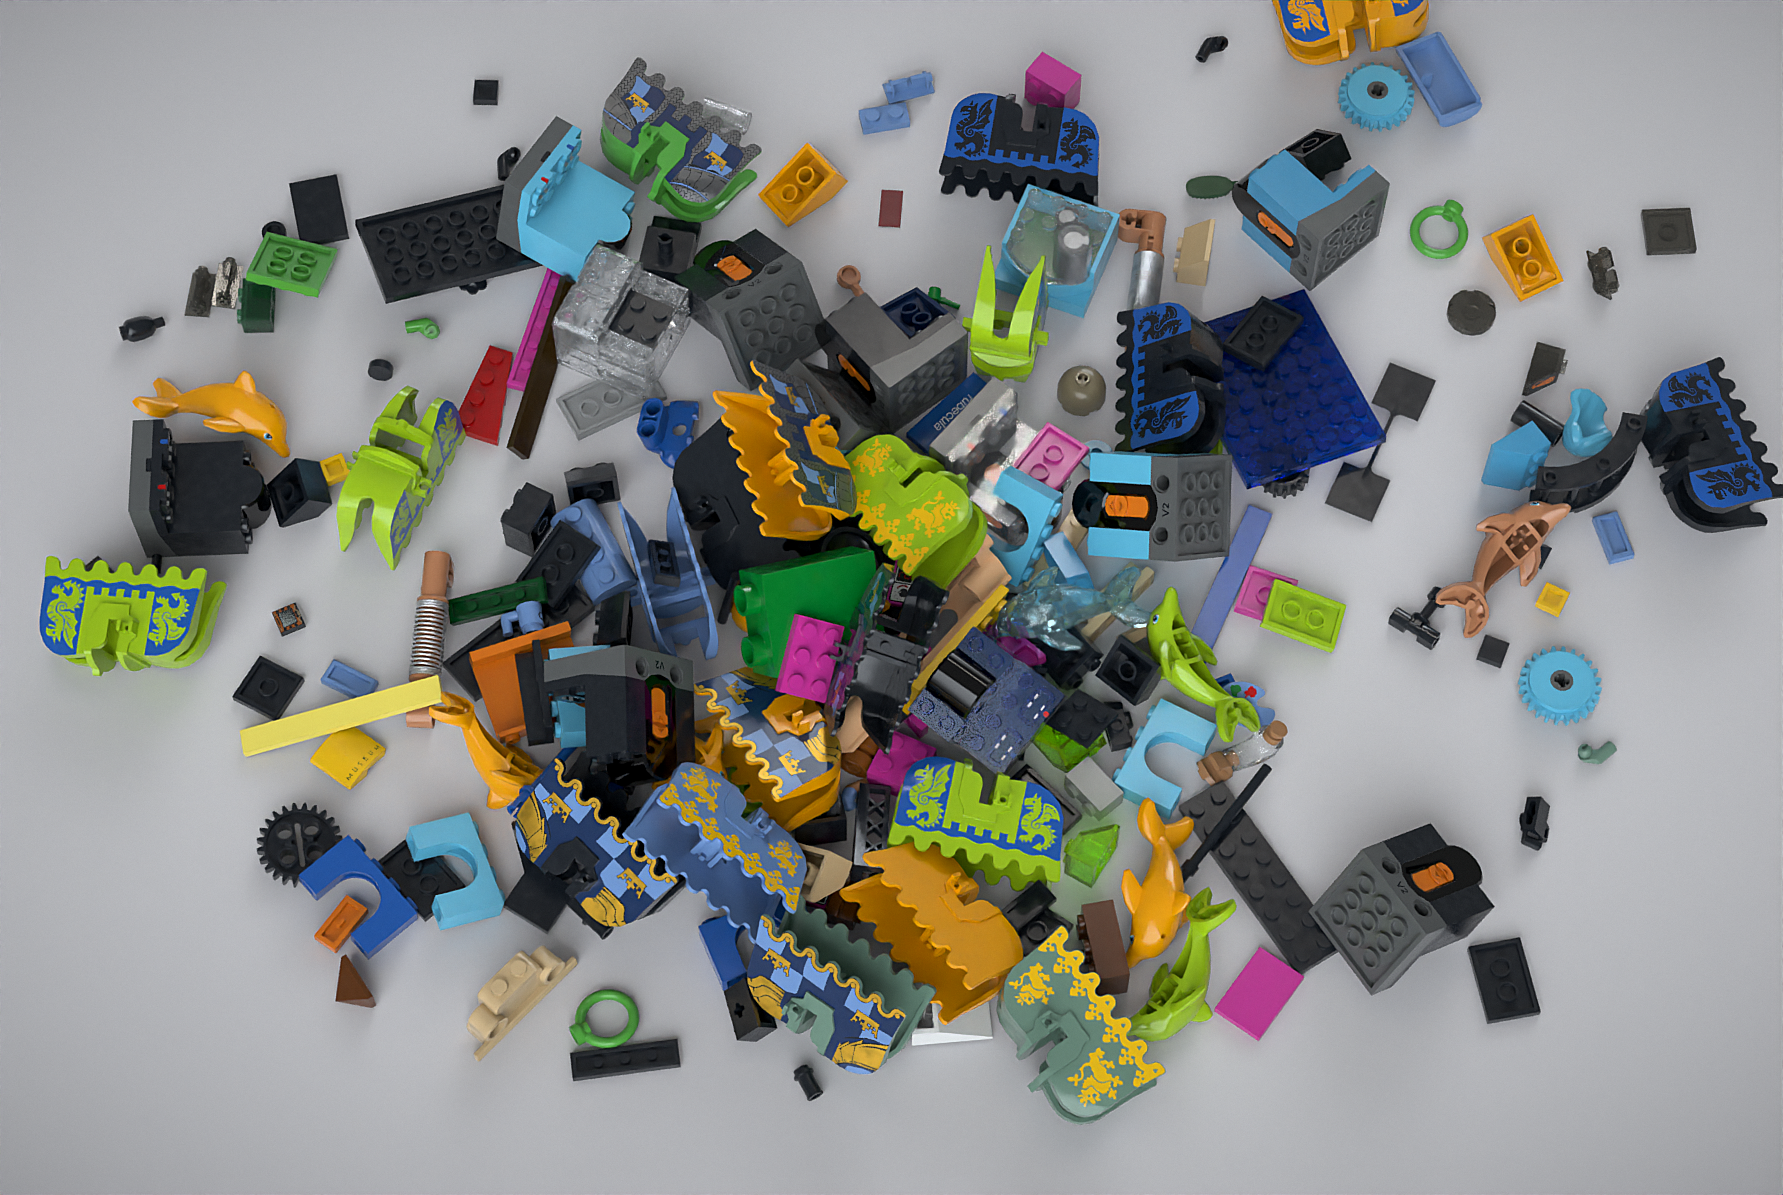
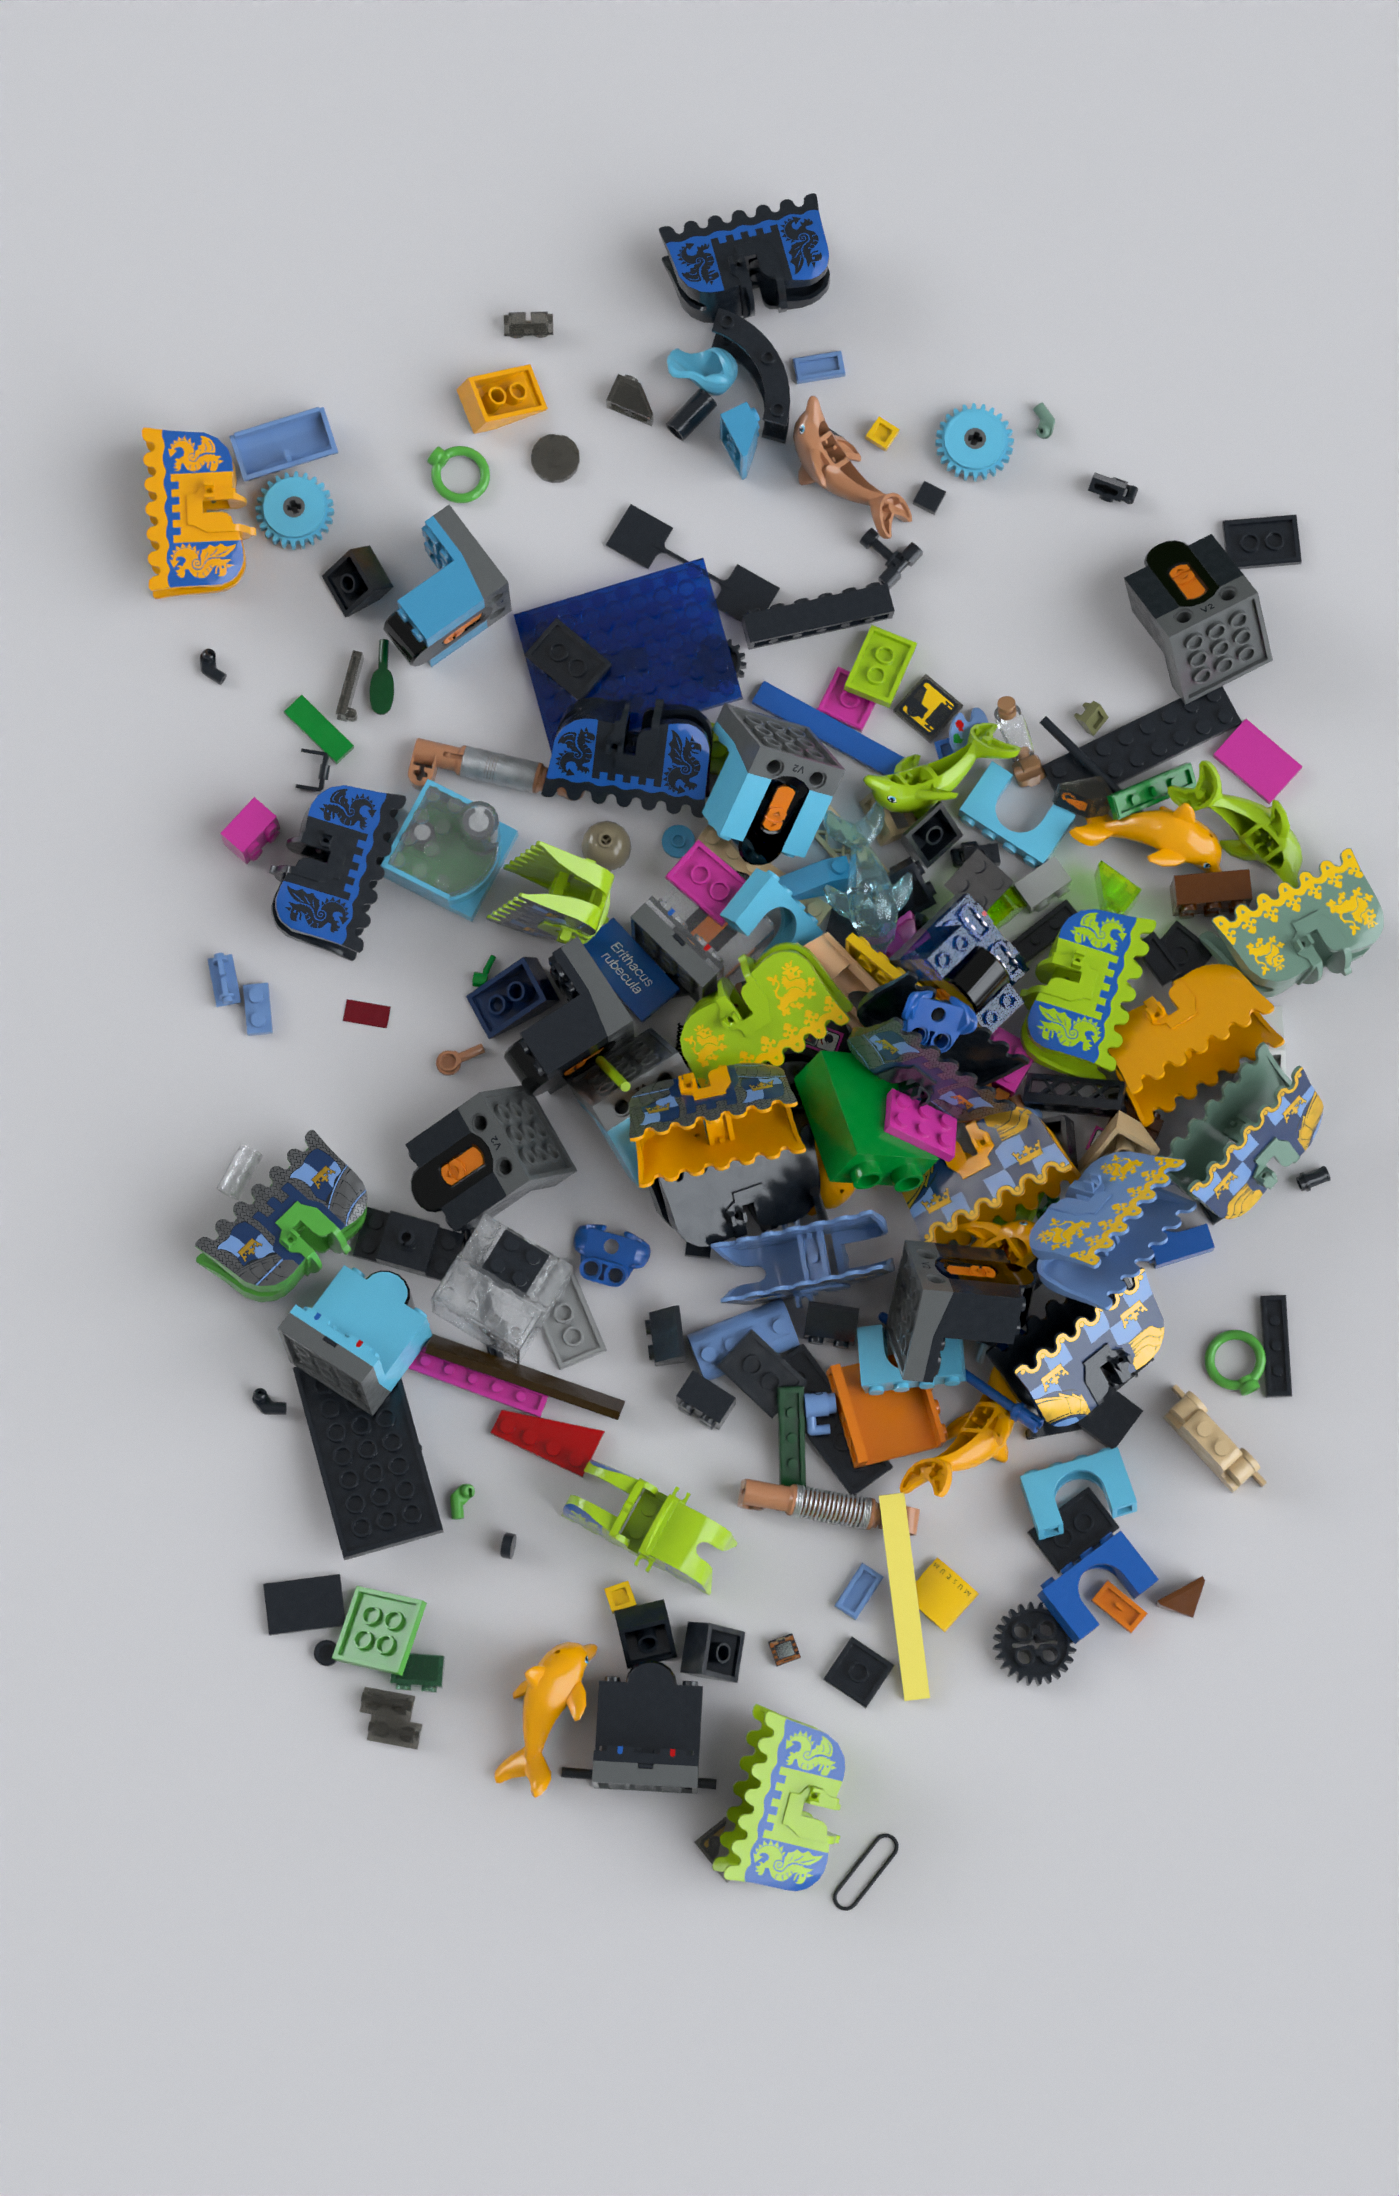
camera: 85 degrees left, 15 degrees up
black plant [119,316,165,342] -> none
black tile [473,80,499,106] -> none
black fence [515,639,554,747] -> none
black tile [647,539,681,587] -> none
black brick [724,978,777,1042] -> none
light orange slope [758,142,848,227] -> none
tan slope [1173,219,1216,286] -> none
clear smoke tile [1640,208,1697,255] -> none
none -> green tile [284,695,354,765]
none -> black piece [295,748,330,792]
none -> clear smoke hinge [336,650,364,722]
none -> lime bar [595,1056,631,1092]
none -> black slope [680,1622,745,1683]
none -> black brick [741,582,895,650]
none -> black piece [833,1834,899,1911]
none -> tile [893,674,963,744]
none -> blue piece [901,990,978,1053]
none -> clear smoke slope [1052,776,1113,818]
none -> olive tile [1074,701,1109,736]
none -> green tile [1107,763,1197,820]

